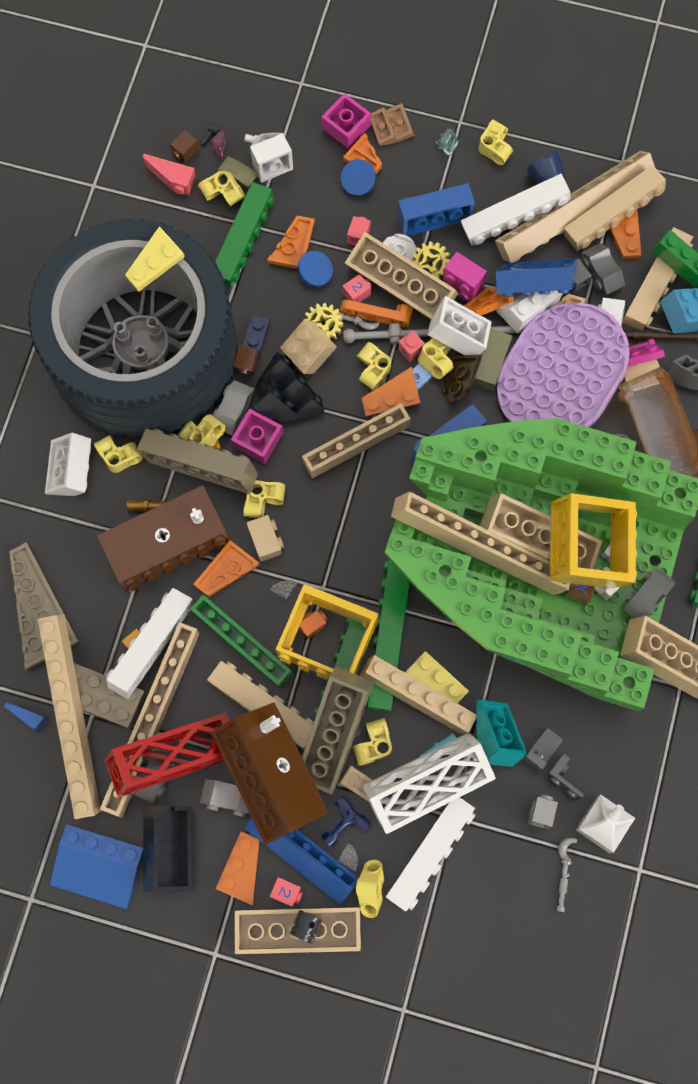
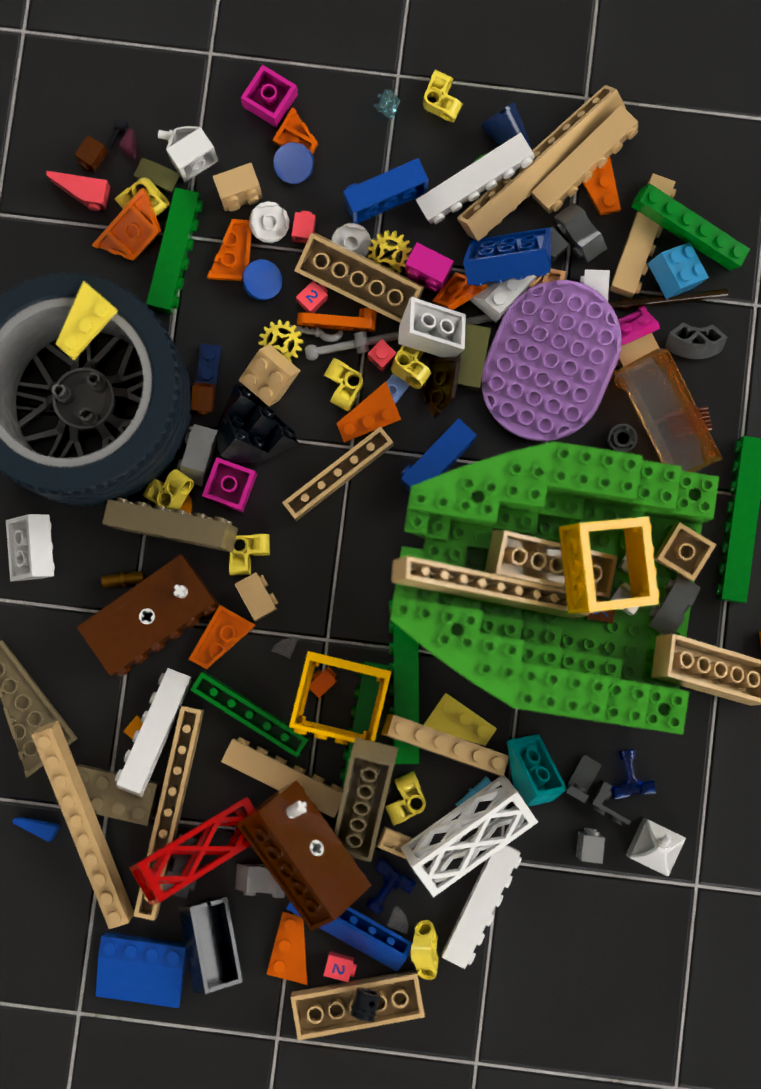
camera: 10 degrees left, 10 degrees up
light yellow piece [94,436,143,473] -> none
medium nougat slope [371,103,415,146] -> none
light grey piece [556,837,577,912] -> none
none -> orange wing [92,188,161,261]
none -> tan brick [213,163,263,212]
none -> white tile [249,201,289,243]
none -> clear blue bar [611,749,656,800]
none -> tan brick [654,522,716,581]

